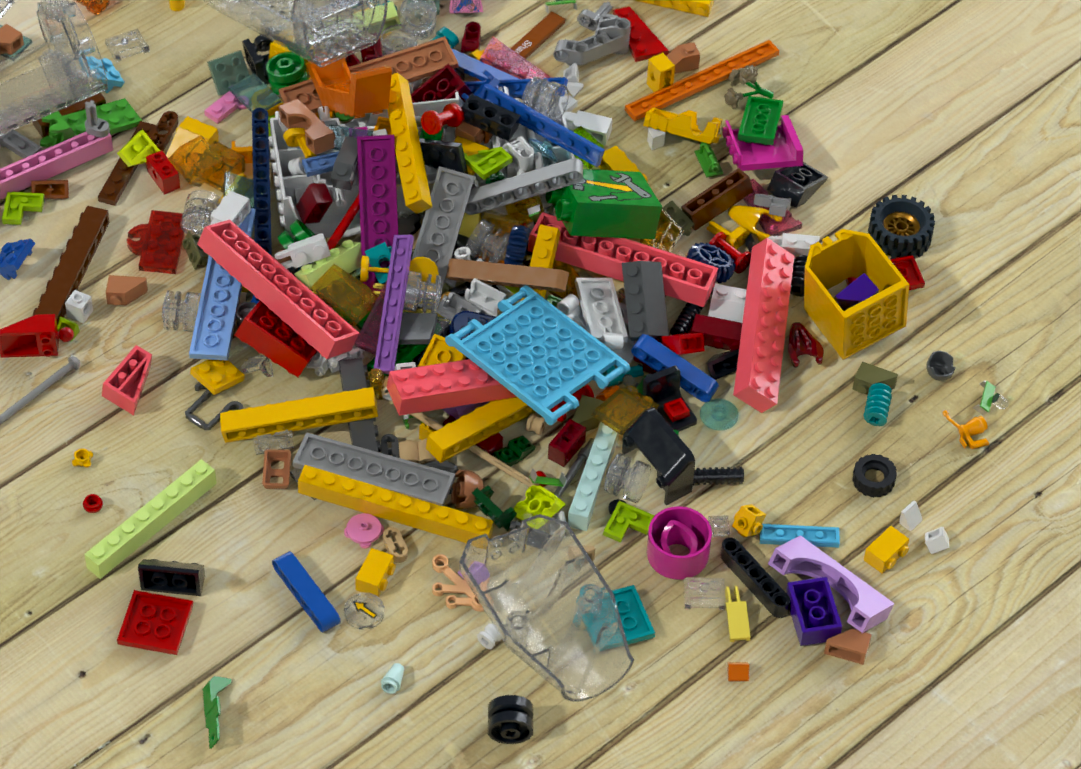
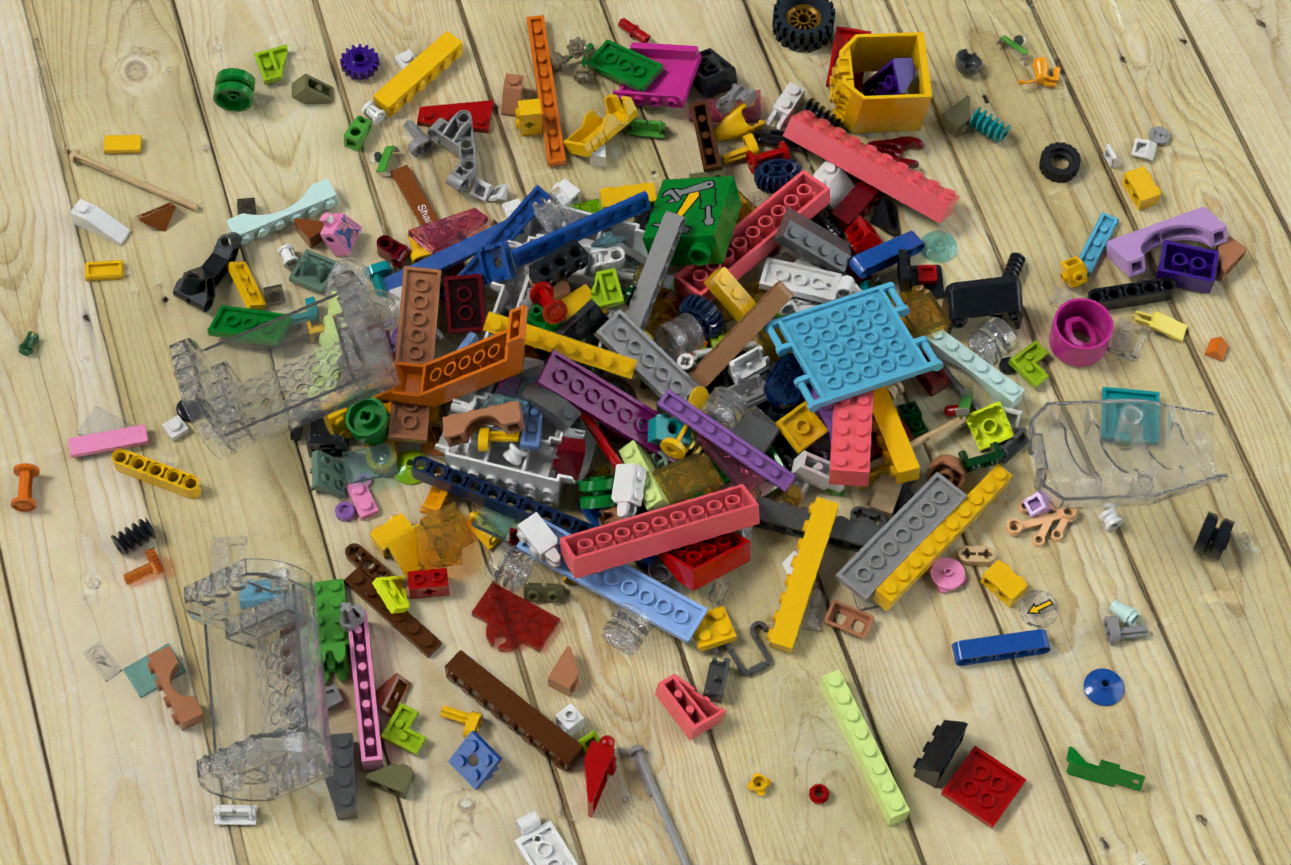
camera: 65 degrees left, 10 degrees up
none -> medium lavender tile [335,502,355,522]
none -> yellow piece [440,705,483,738]
none -> red axle [618,18,651,43]
none -> dark grey hinge [703,656,730,704]
none -> blue dish [1083,668,1124,706]
none -> light grey piece [1103,616,1148,644]
none -> light grey piece [1149,126,1170,145]

